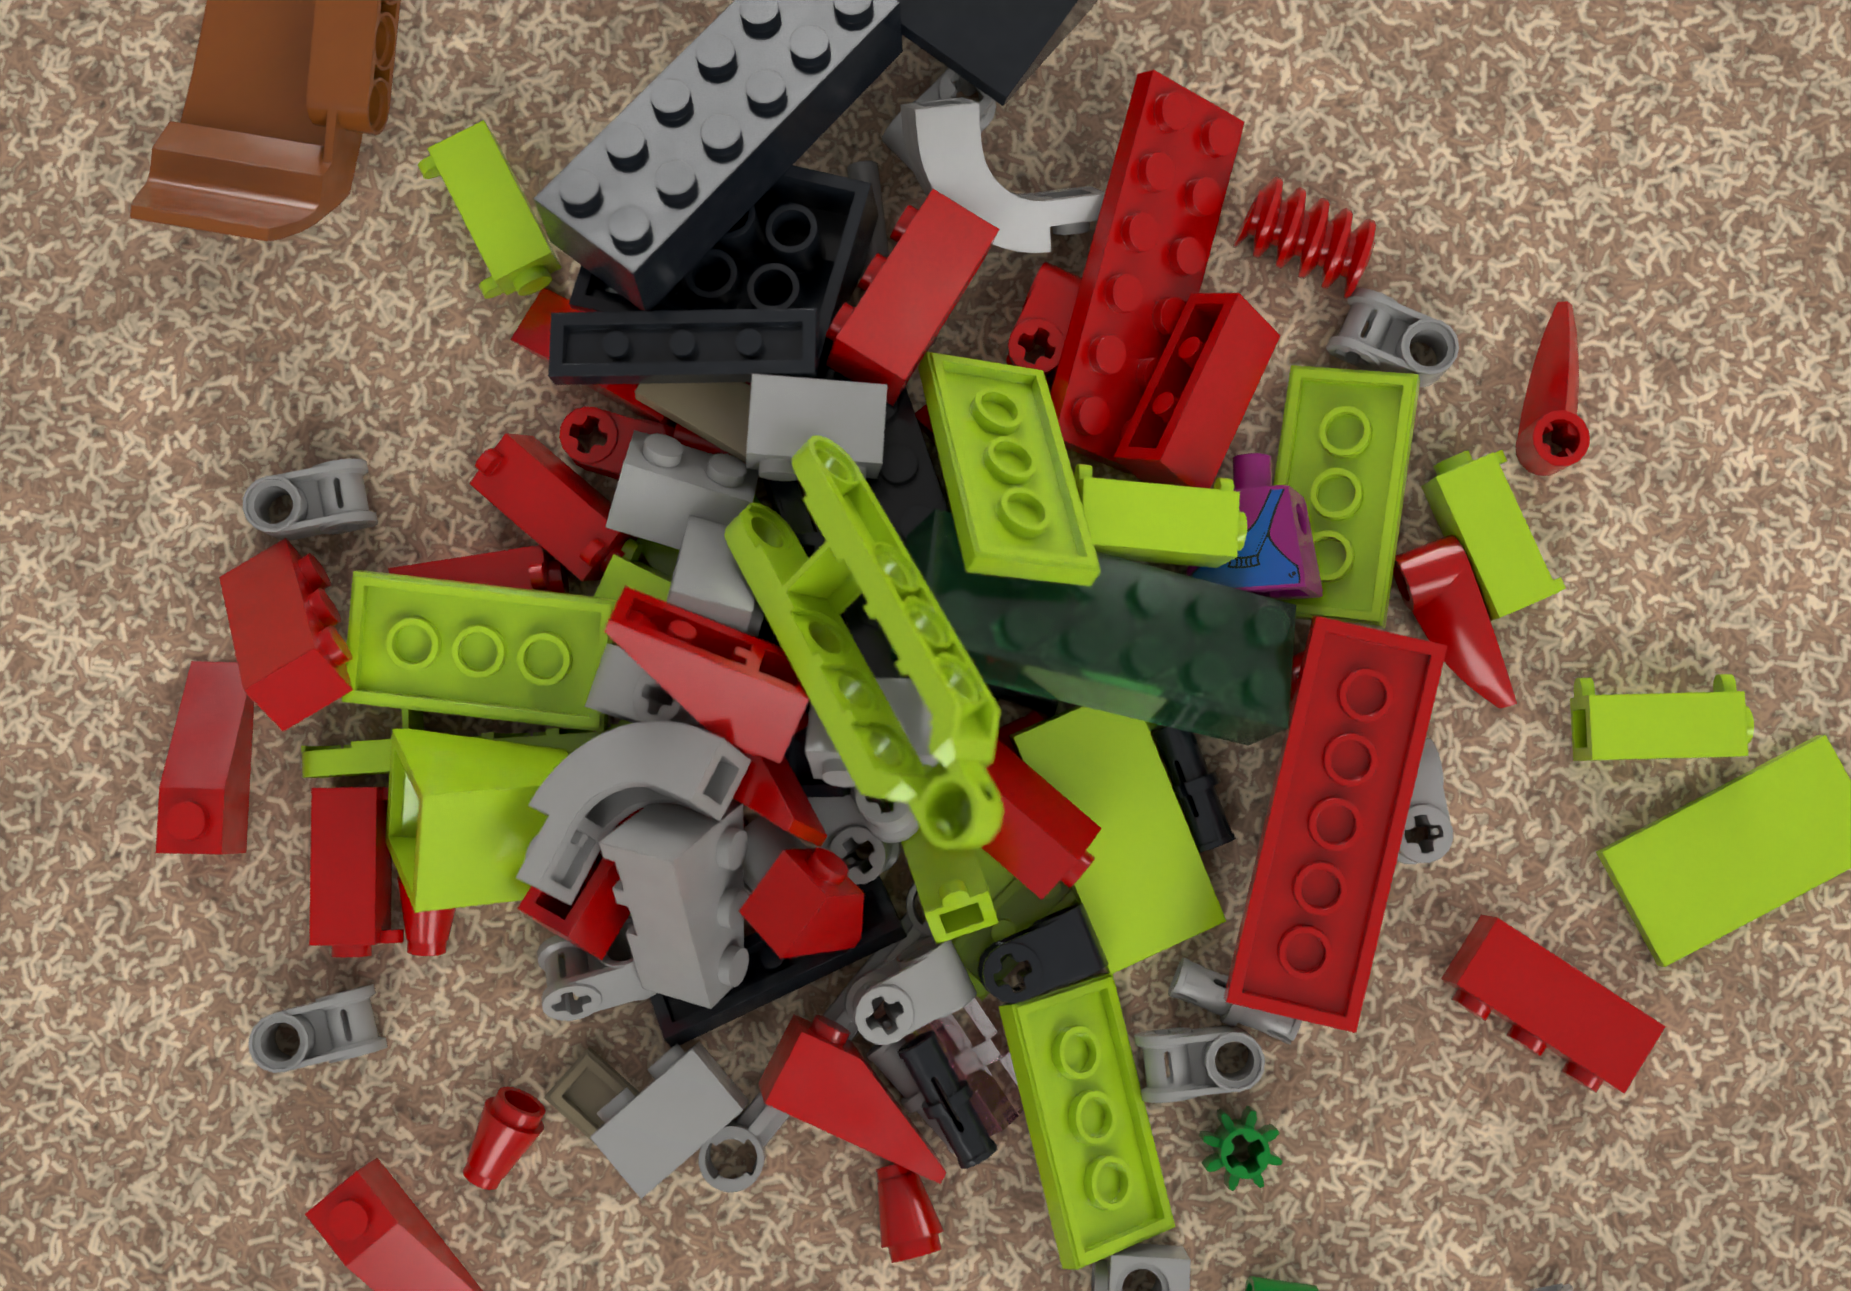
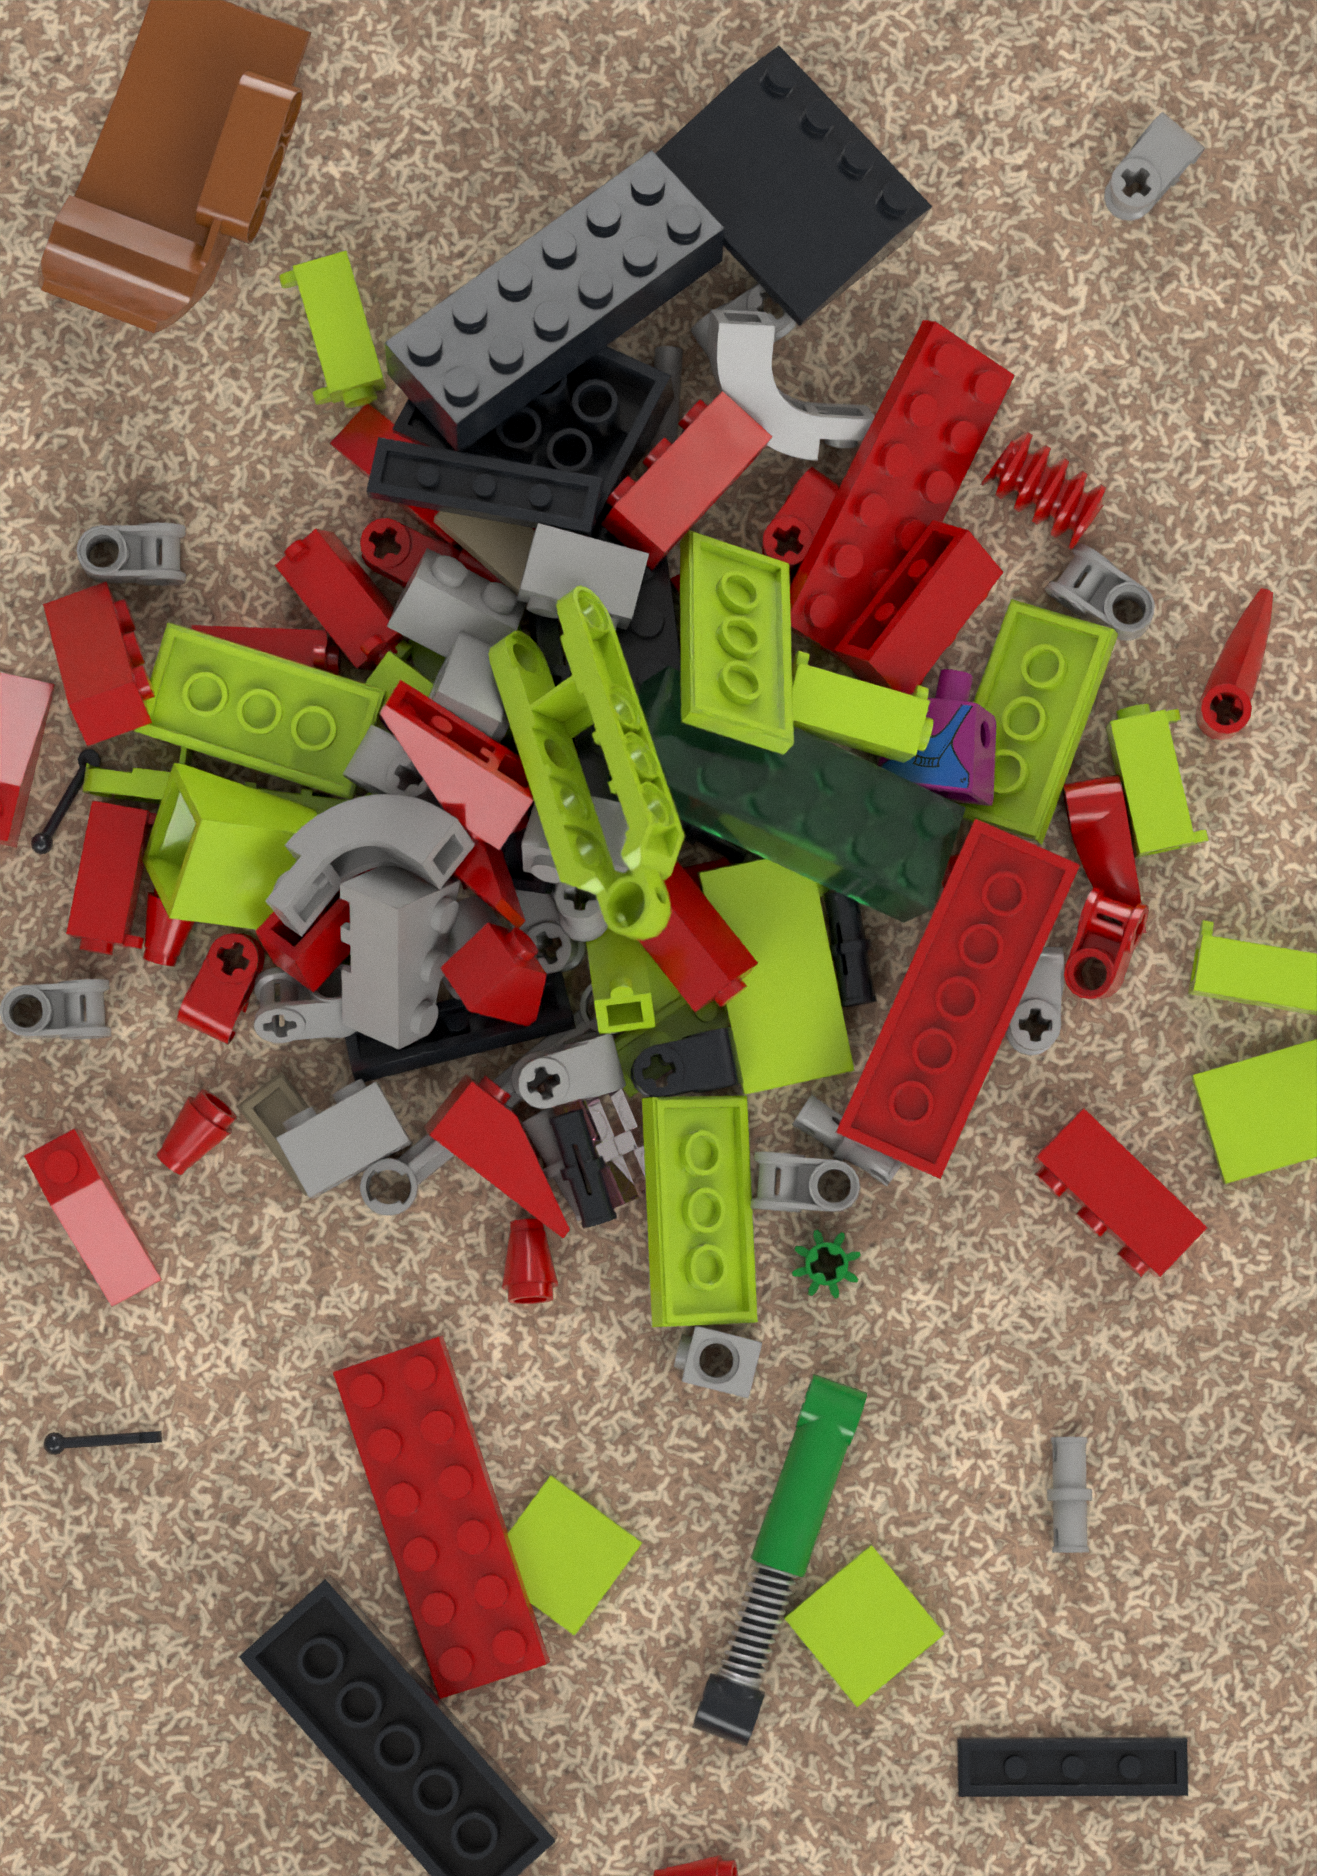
camera: 15 degrees right, 0 degrees up
none -> black hinge [31,749,101,854]
none -> red piece [176,933,265,1045]
none -> red piece [1064,887,1149,999]

